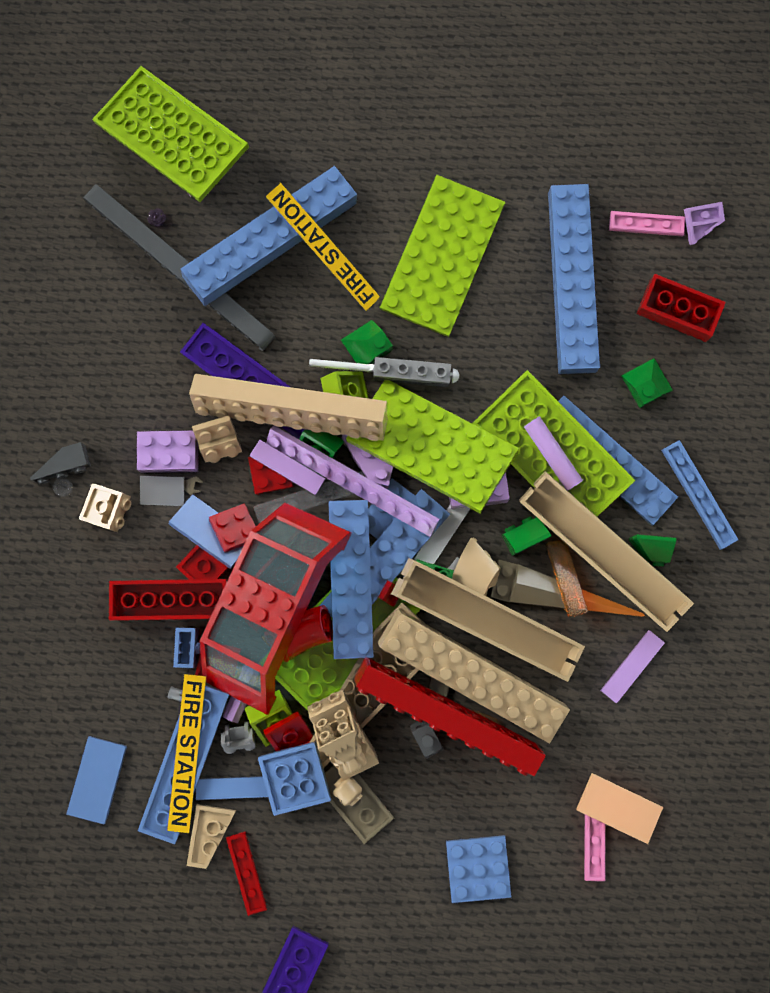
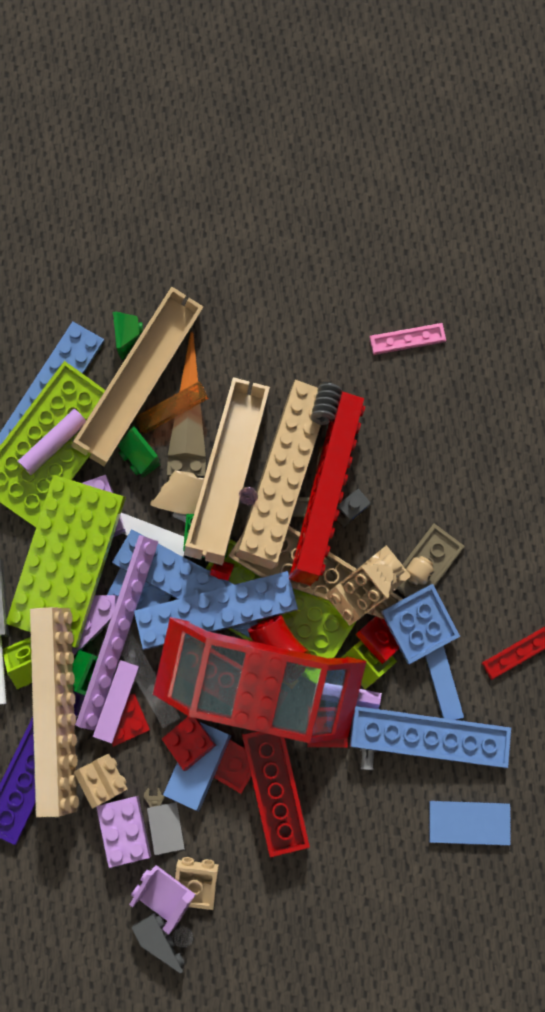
camera: 105 degrees left, 5 degrees down
yellow sticker [167,674,206,833] -> none
medium blue brick [173,628,201,668] -> none
tan wing [187,804,236,869] -> none
light grey piece [221,721,256,754] -> none
medium blue plate [446,835,511,903] -> none
light nougat tile [576,773,663,844] -> none
lavender tile [600,630,665,703] -> none
medium blue plate [661,440,738,550] -> none
none -> lavender panel [129,866,196,934]
none -> plate [239,487,258,506]
none -> dark grey piece [310,382,342,425]

